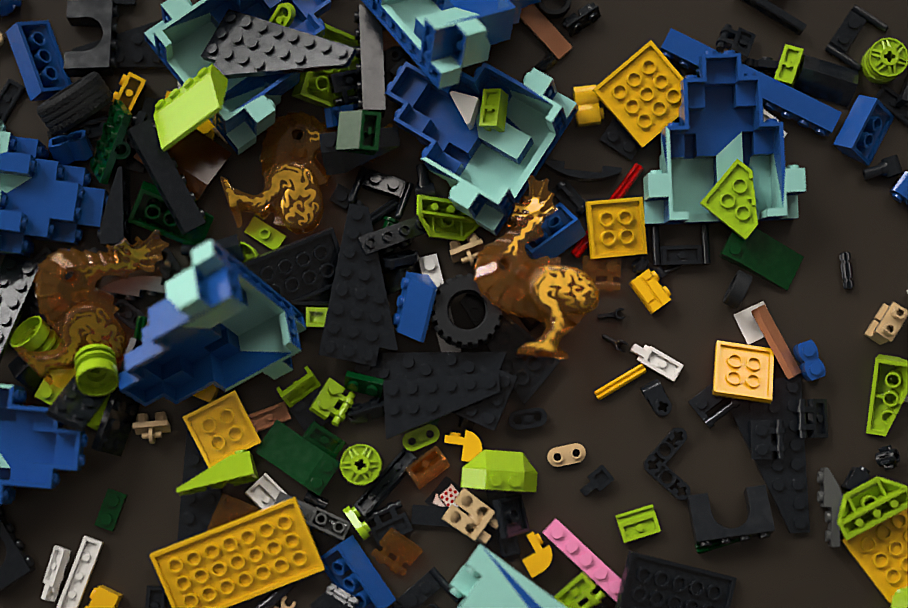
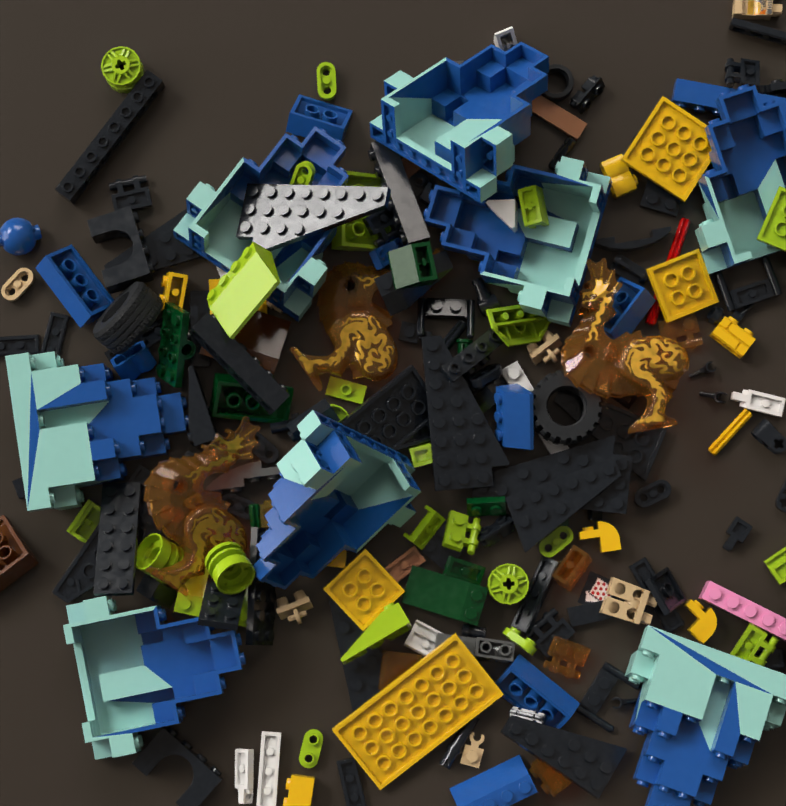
camera: 15 degrees left, 0 degrees up
dark green plate [95,488,127,532] -> none
lime wedge [461,450,538,492] -> none
tan plate [547,443,586,467] -> none
none -> lime plate [299,729,323,768]

